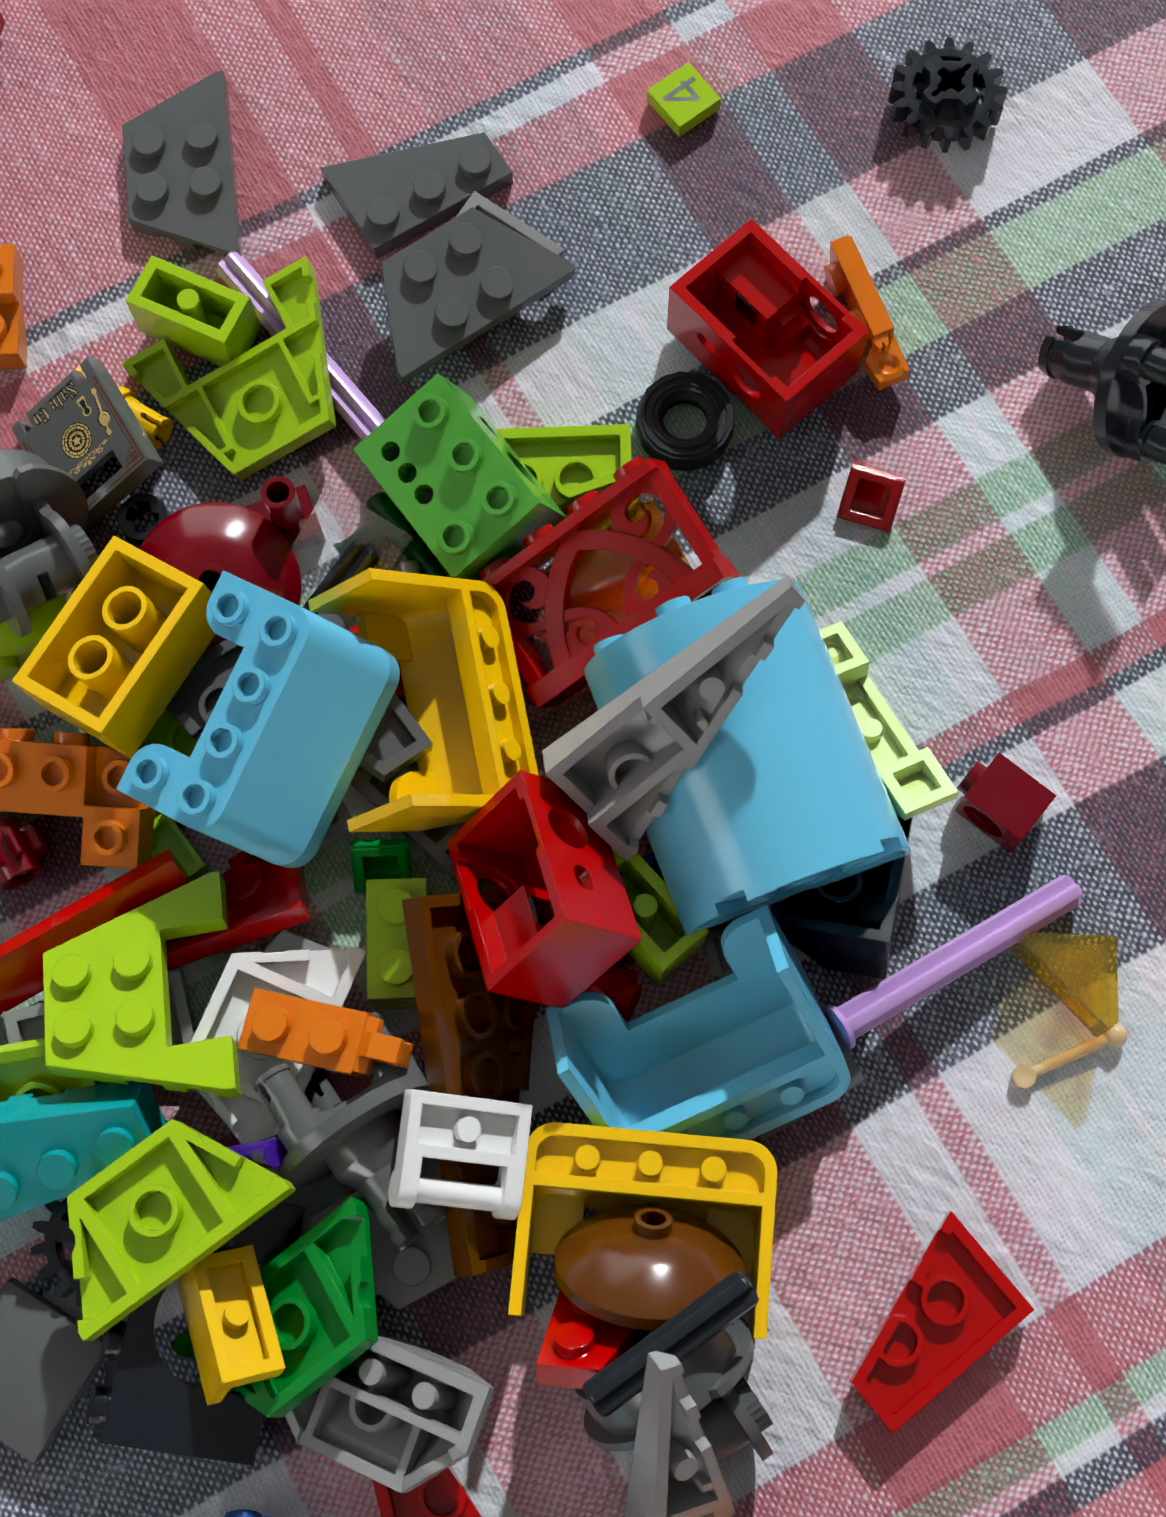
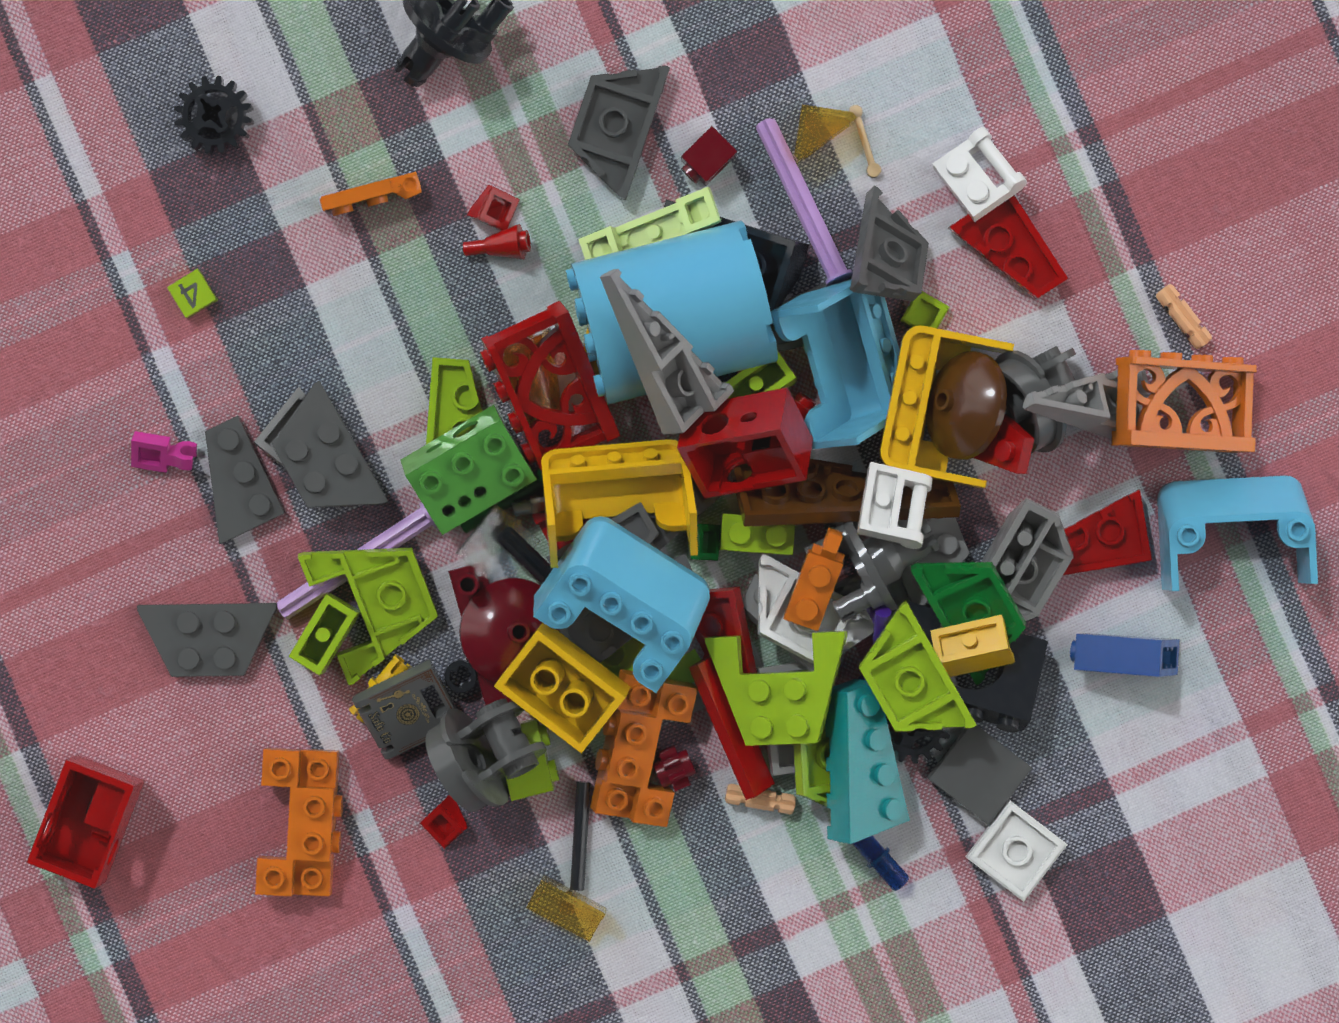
camera: 90 degrees left, 15 degrees up
black axle [583,1271,759,1417] -> none
black tyre [636,371,735,471] -> none
red piece [667,218,869,440] -> none
none -> dark pink plate [131,431,197,473]
none -> red cone [463,224,531,260]
none -> dark grey wing [568,65,670,200]
none -> dark grey wing [850,185,929,301]
none -> lime tile [900,291,950,328]
none -> white plate [932,127,1027,222]

